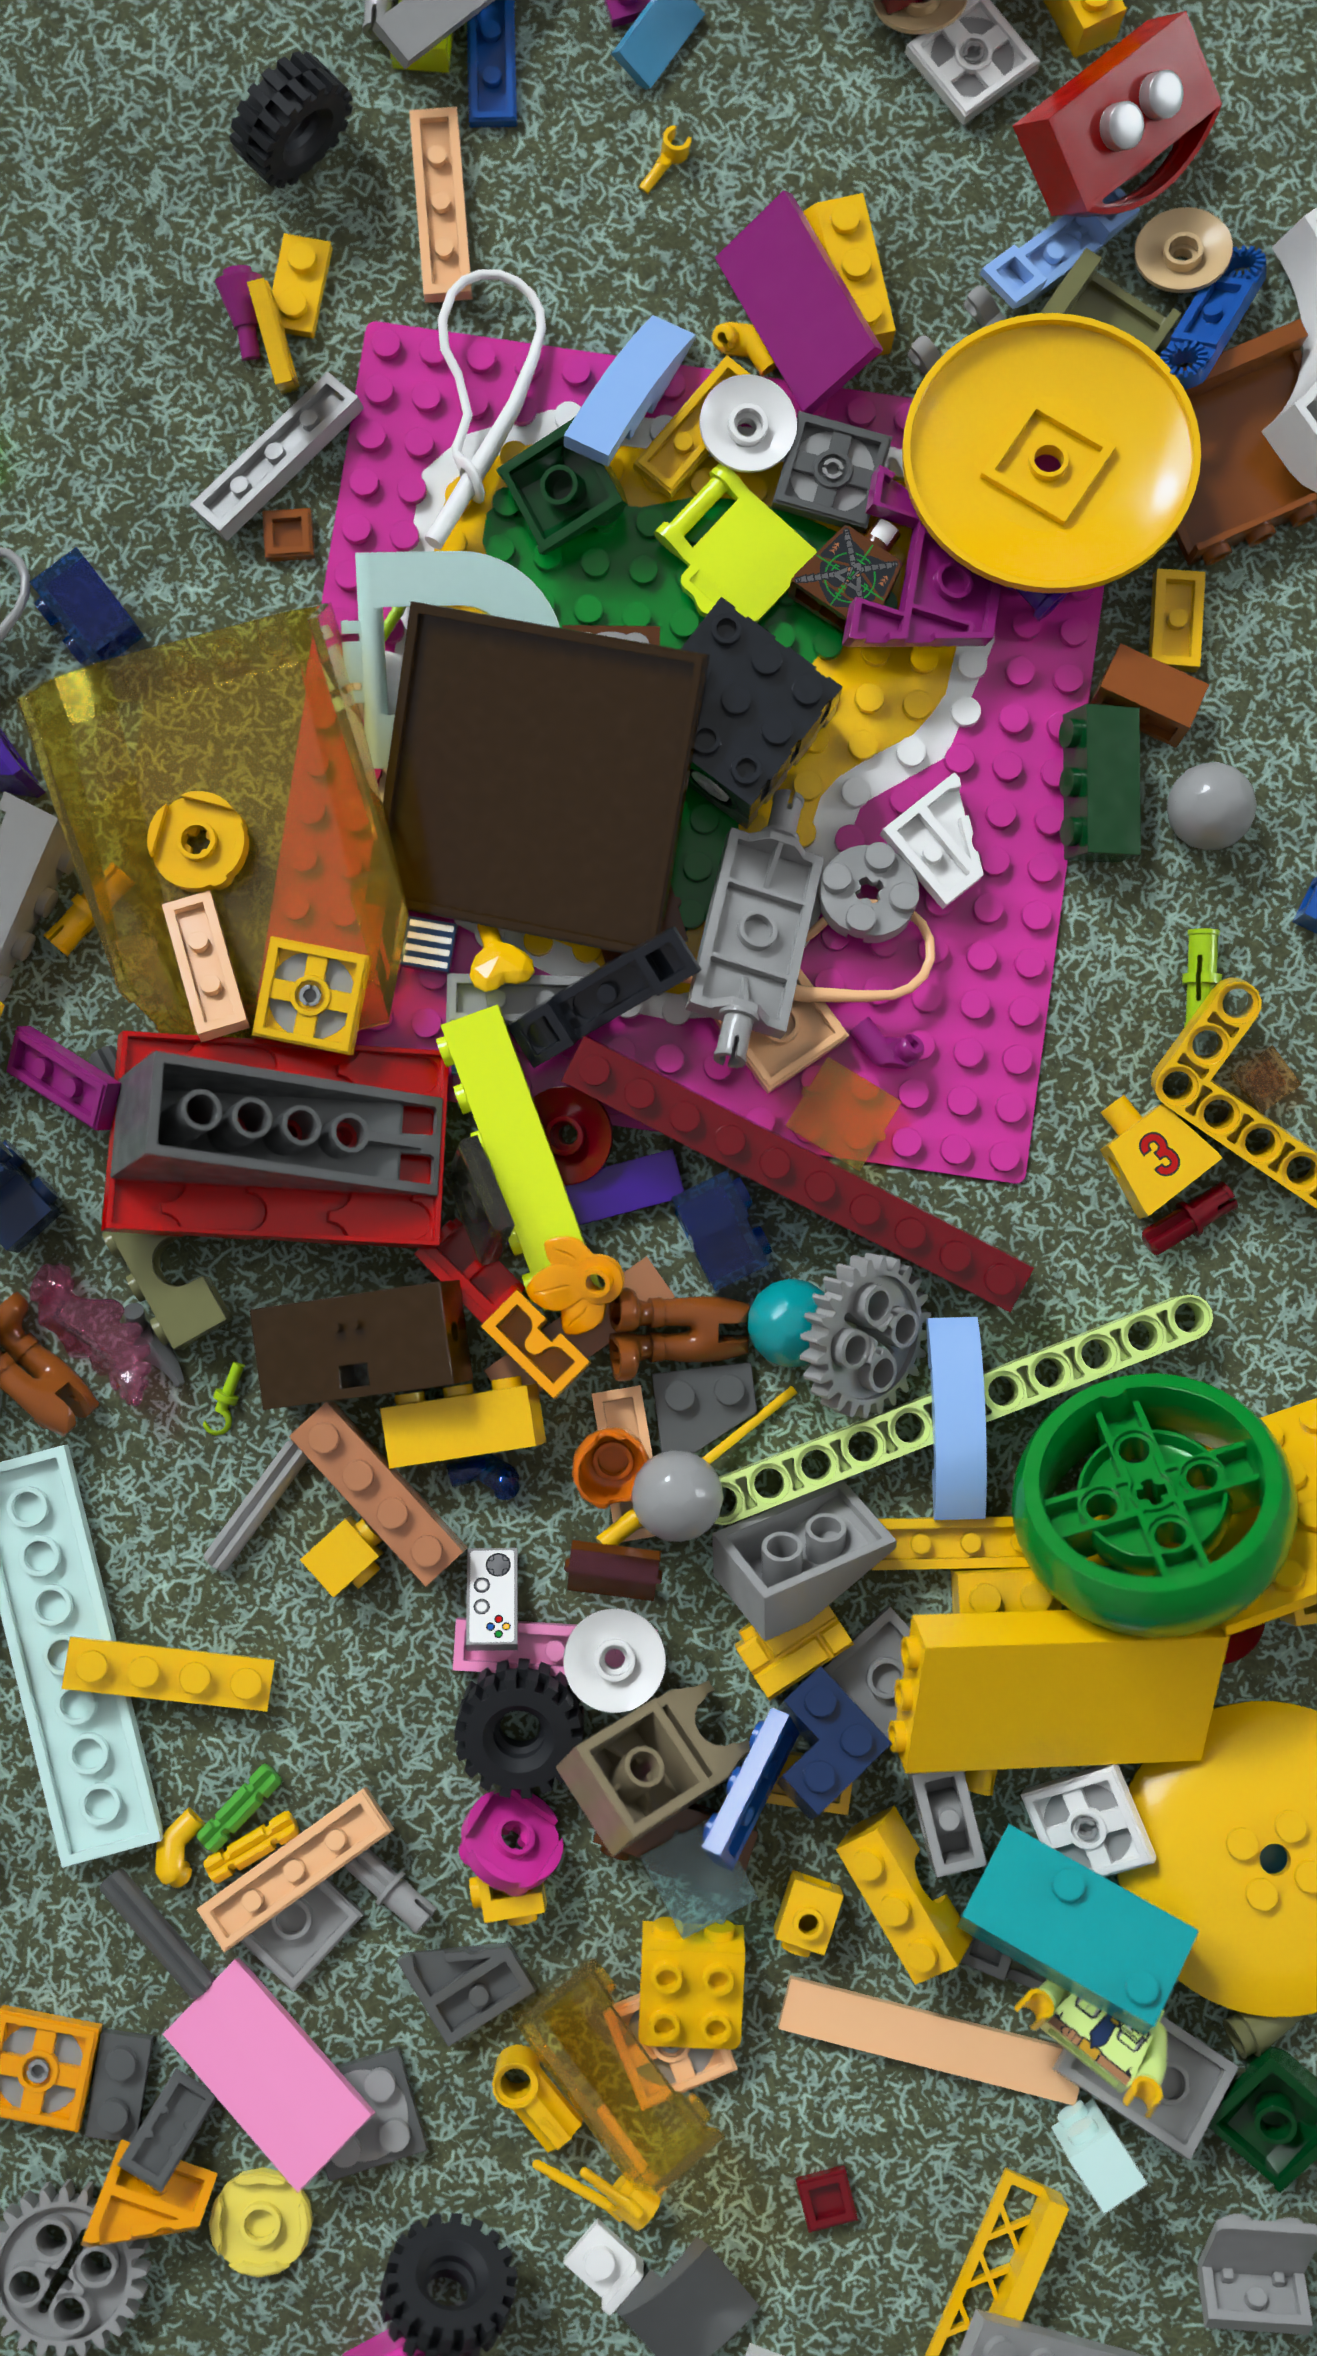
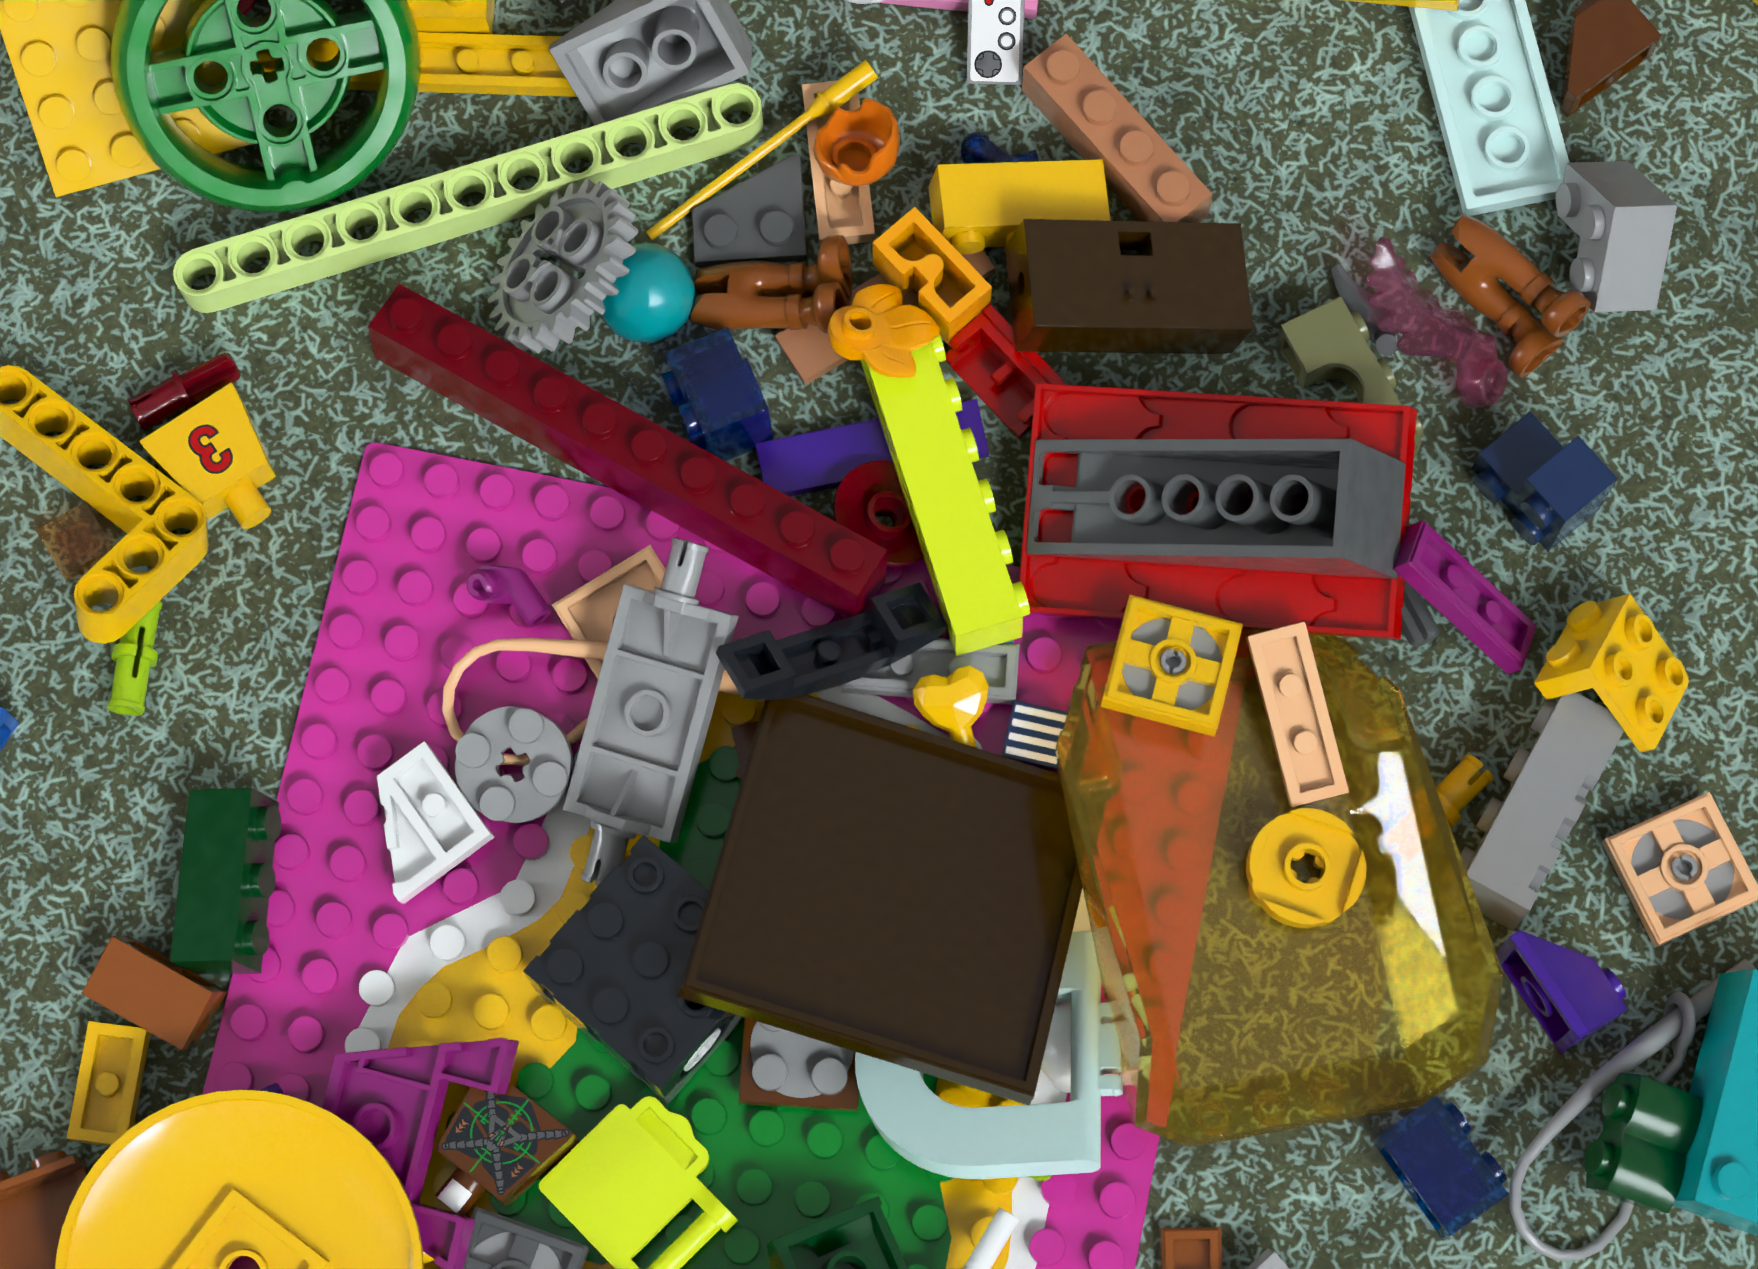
camera: 170 degrees left, 10 degrees down
lime hand [203,1362,245,1436] -> none
light grey axle [204,1440,309,1572] -> none
yellow brick [300,1516,384,1598] -> none
clear smoke tile [445,1135,515,1266] -> none
reddish brown piece [564,1540,663,1601] -> none
light grey piece [632,1450,723,1542] -> none
piece [785,1057,902,1172] -> none
light blue slope [926,1317,987,1520] -> none
light grey piece [1167,762,1257,850] -> none

